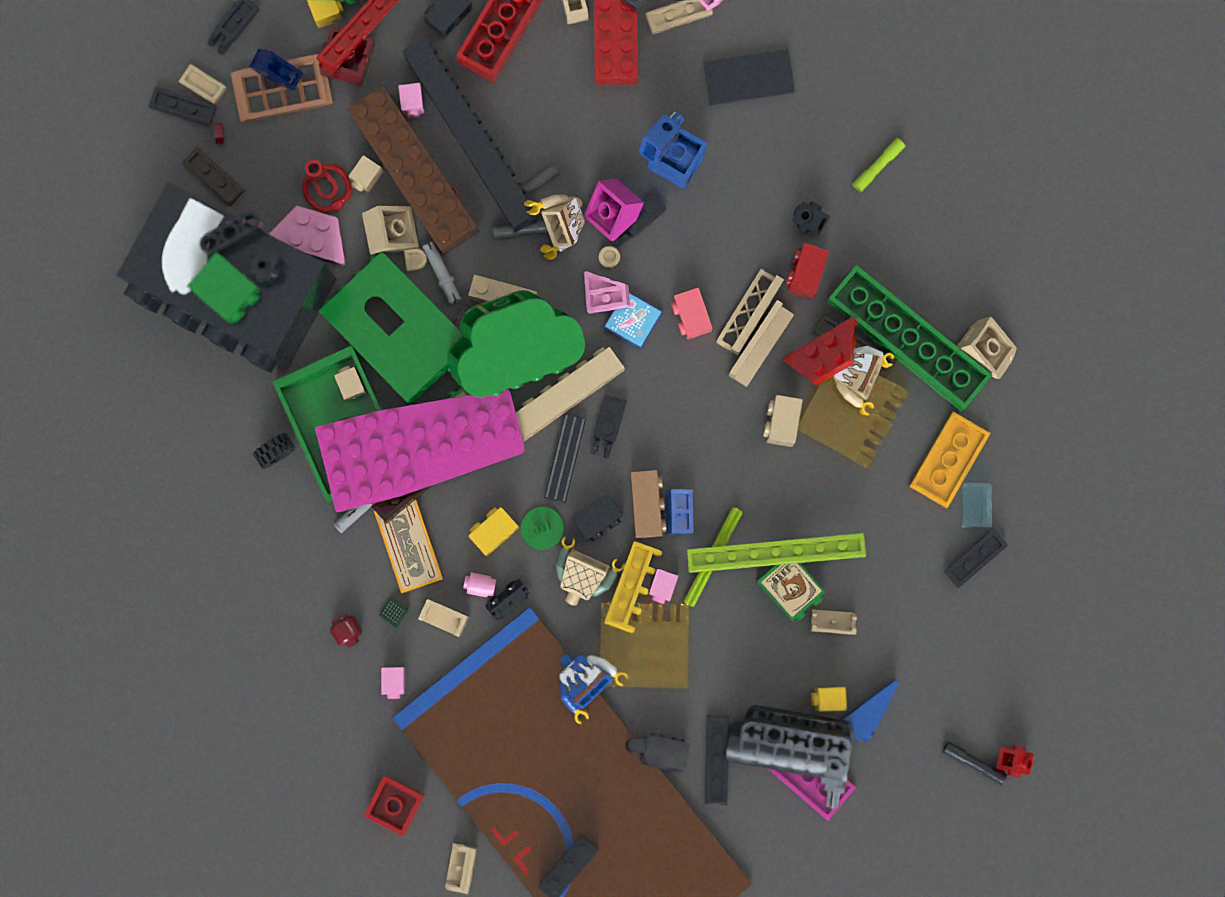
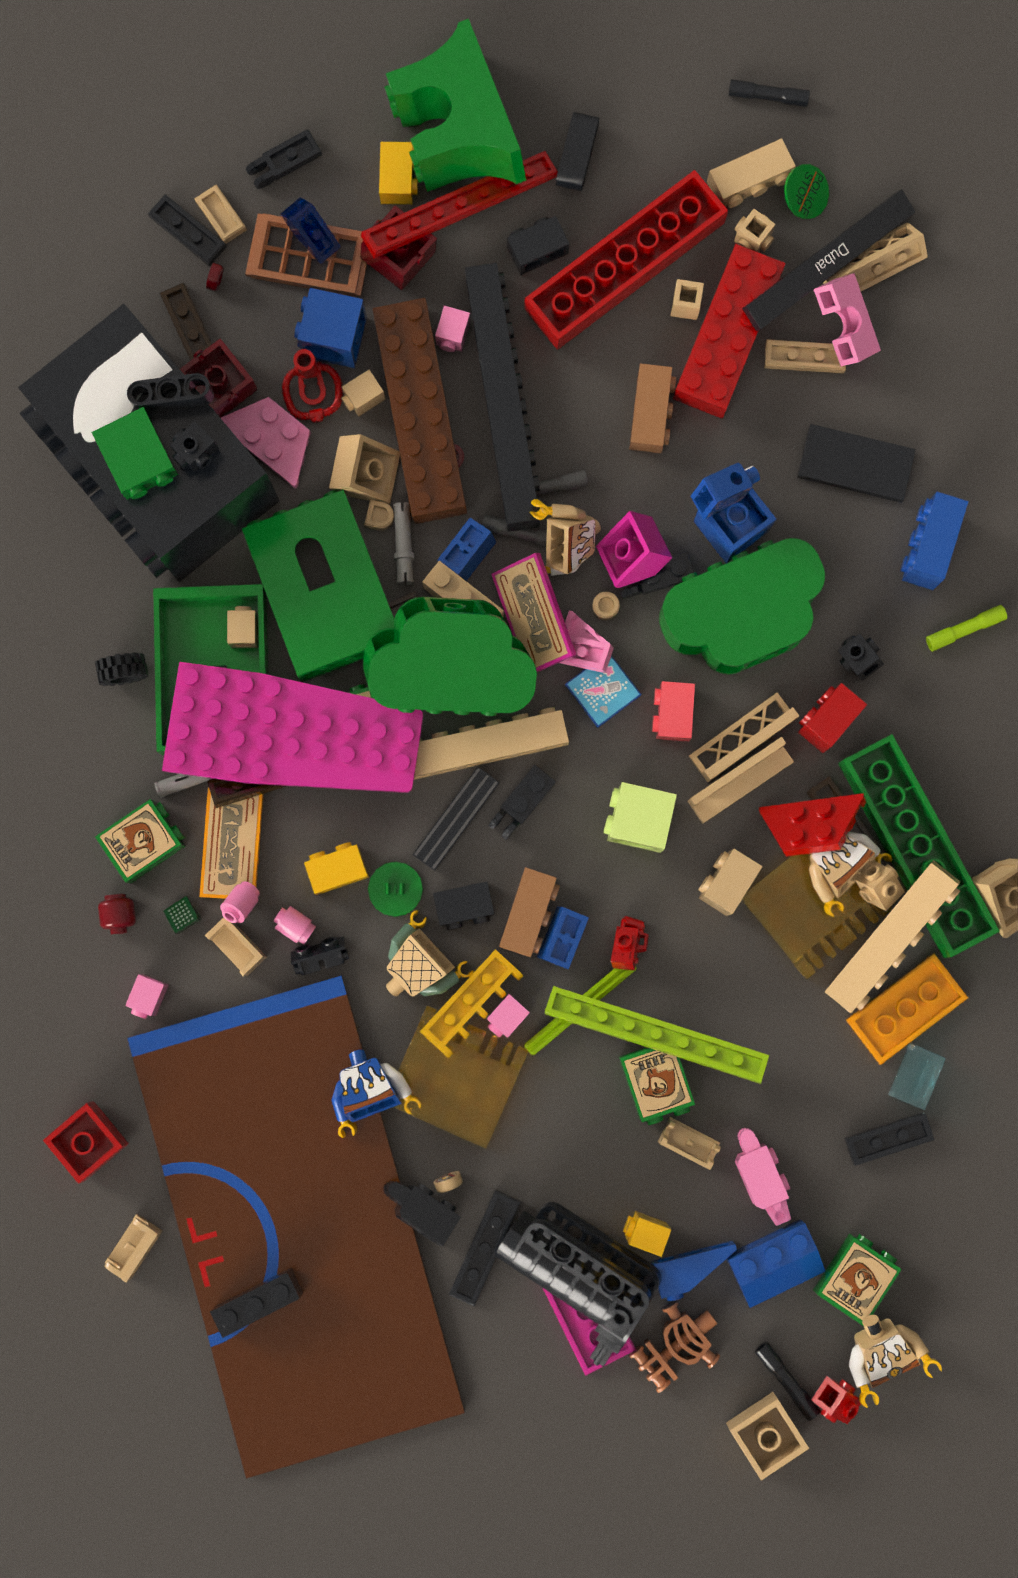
camera: 20 degrees right, 0 degrees up
none -> brick [95,799,186,884]
none -> dark red brick [180,338,257,418]
none -> bright pink brick [220,881,260,923]
none -> blue brick [294,288,367,368]
none -> tan tile [433,1171,463,1193]
none -> blue hinge [437,518,496,581]
none -> tile [491,553,576,672]
none -> yellowish green brick [603,782,677,853]
none -> red piece [611,916,649,970]
none -> medium nougat brick [629,363,676,453]
none -> nougat piece [629,1301,720,1393]
none -> green brick [659,538,825,675]
none -> tan brick [726,1392,809,1480]
none -> blue slope [727,1219,825,1308]
none -> bright pink hinge [735,1127,791,1226]
none -> brick [813,1234,902,1326]
none -> tan brick [825,860,960,1013]
none -> torso [849,1315,942,1408]
none -> tan brick [855,862,905,911]
none -> blue brick [900,492,969,590]

